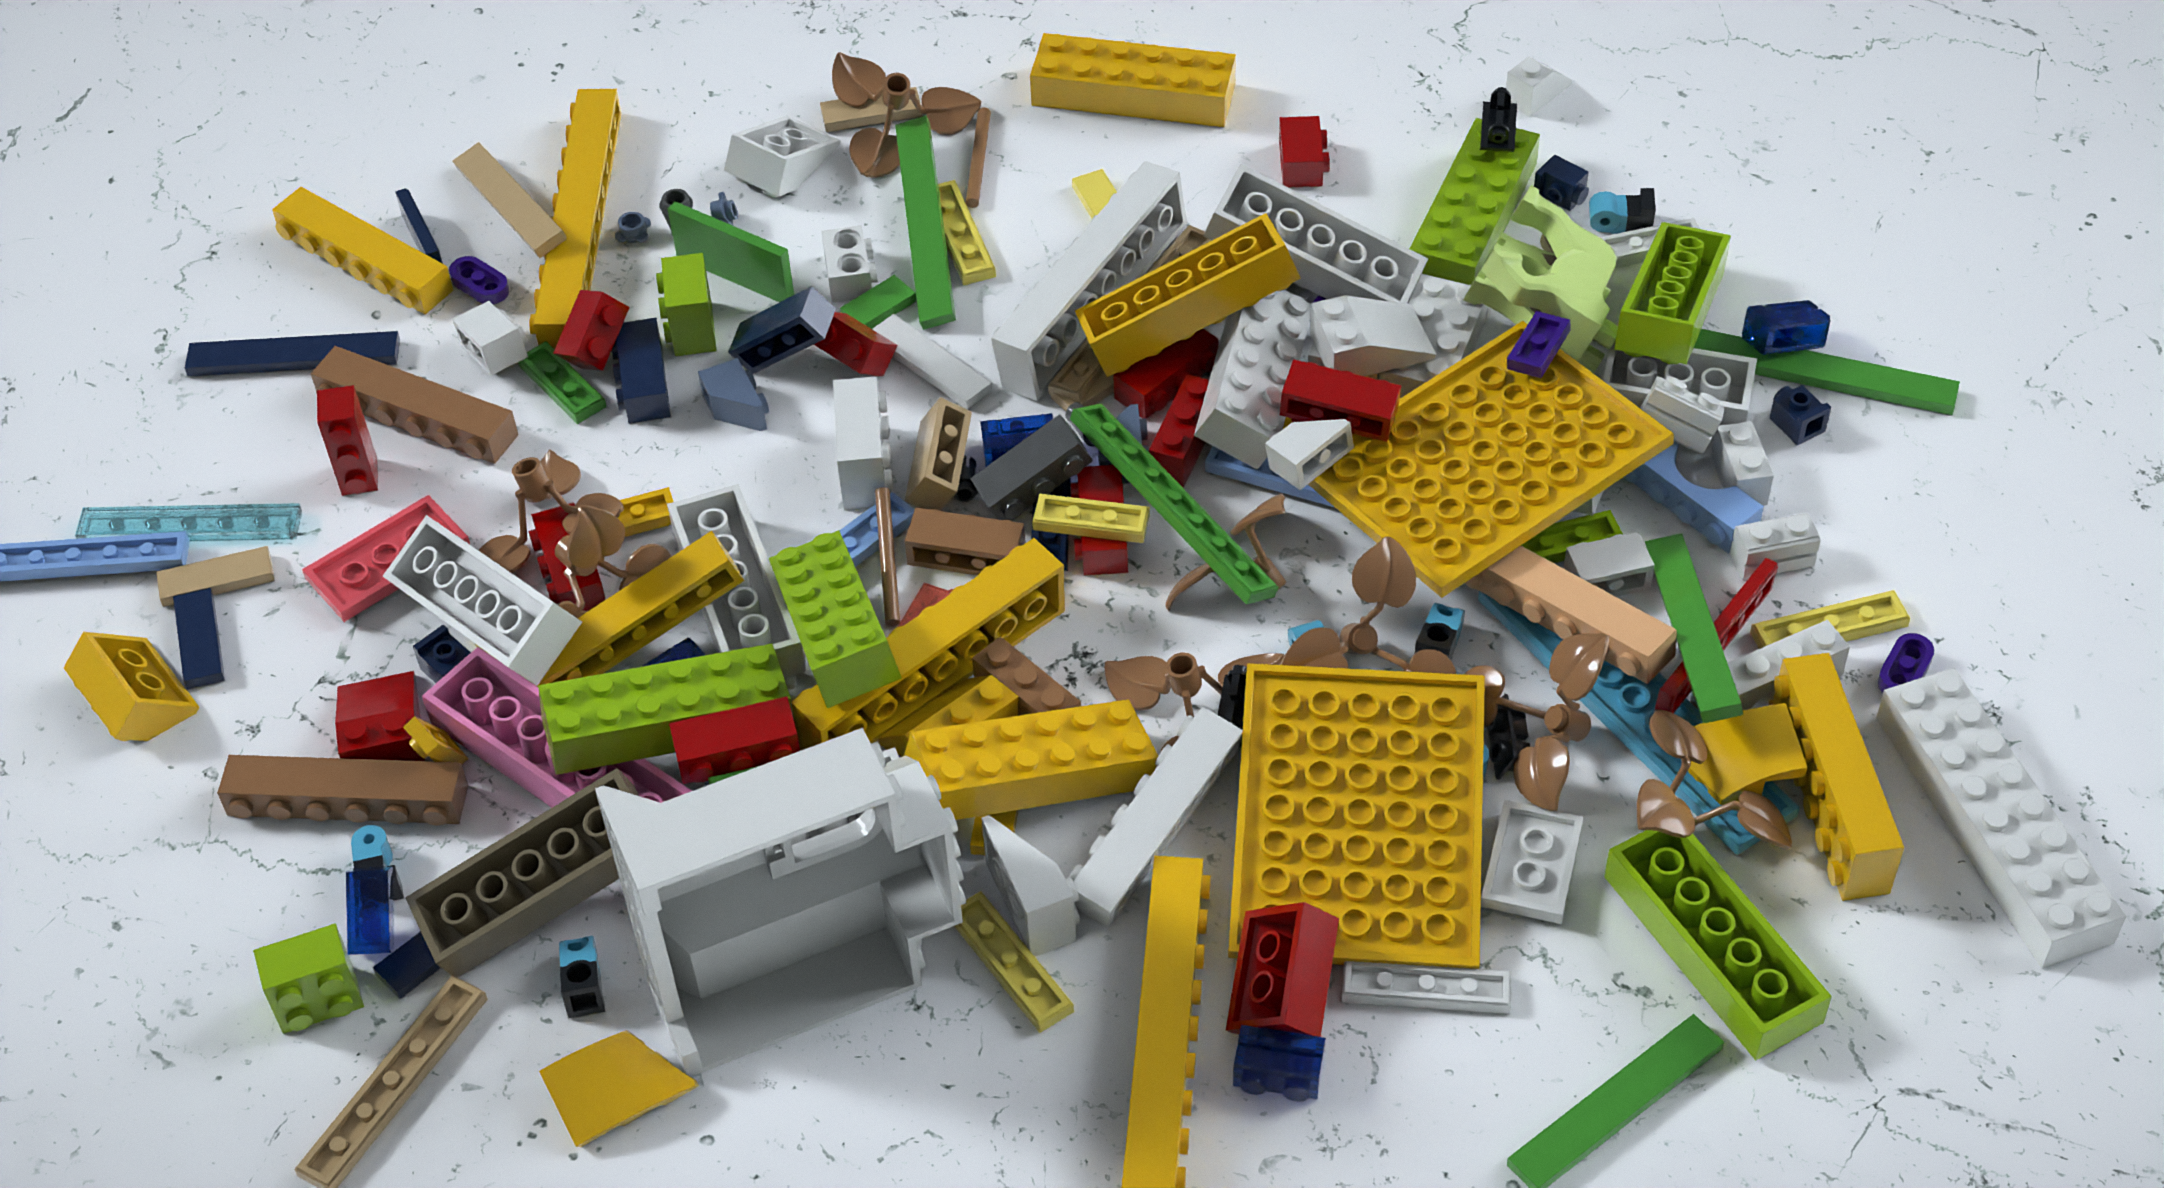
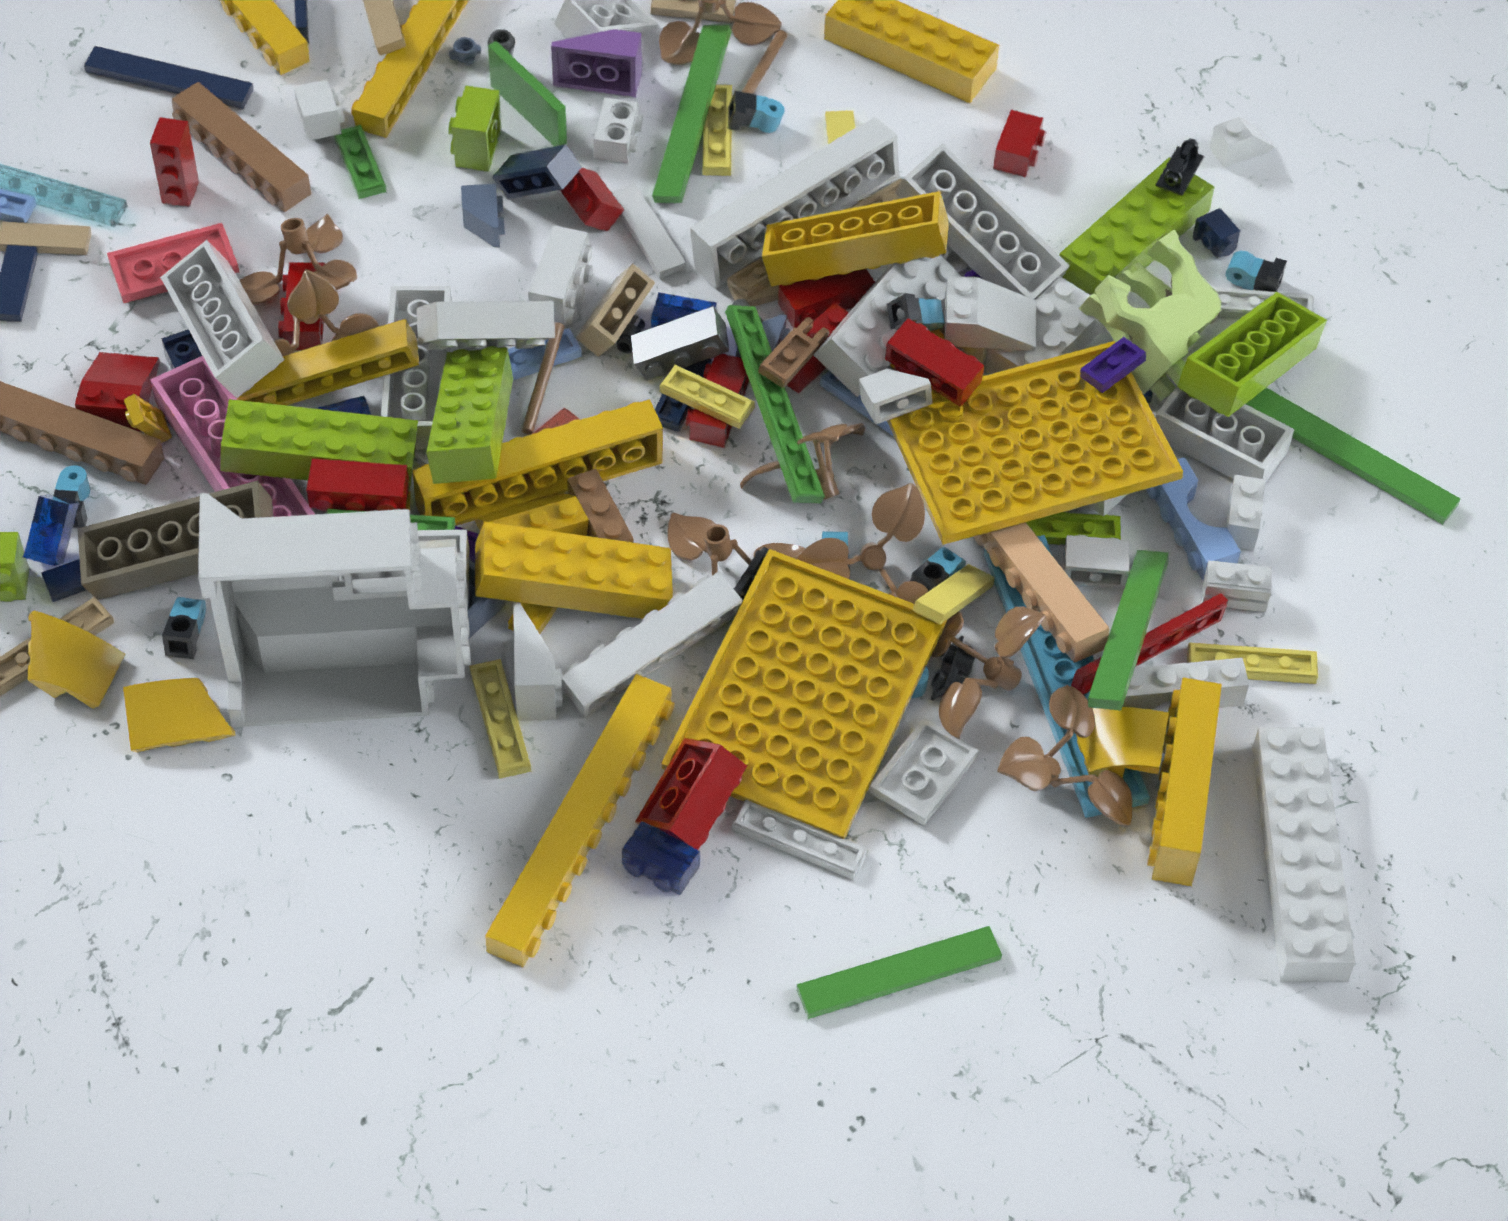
camera: 15 degrees right, 5 degrees up
dark purple plate [449,256,509,305] -> none
red brick [553,290,630,371] -> none
dark blue brick [611,317,671,424] -> none
yellow plate [618,487,674,537] -> none
sand blue plate [710,191,738,226] -> none
bright green tile [840,275,917,329] -> none
medium nougat brick [904,508,1026,575] -> none
lime brick [1604,830,1832,1061] -> none
white brick [1640,376,1724,455] -> none
clear blue brick [1741,300,1831,355] -> none
dark blue brick [1769,385,1831,446] -> none
dark purple plate [1877,633,1935,693] -> none
none -> yellow slope [28,610,126,709]
none -> white brick [416,301,555,350]
none -> medium lavender slope [551,29,642,97]
none -> leg [728,90,785,133]
none -> medium nougat hinge [758,317,830,388]
none -> leg [887,293,945,331]
none -> light yellow tile [913,564,995,625]

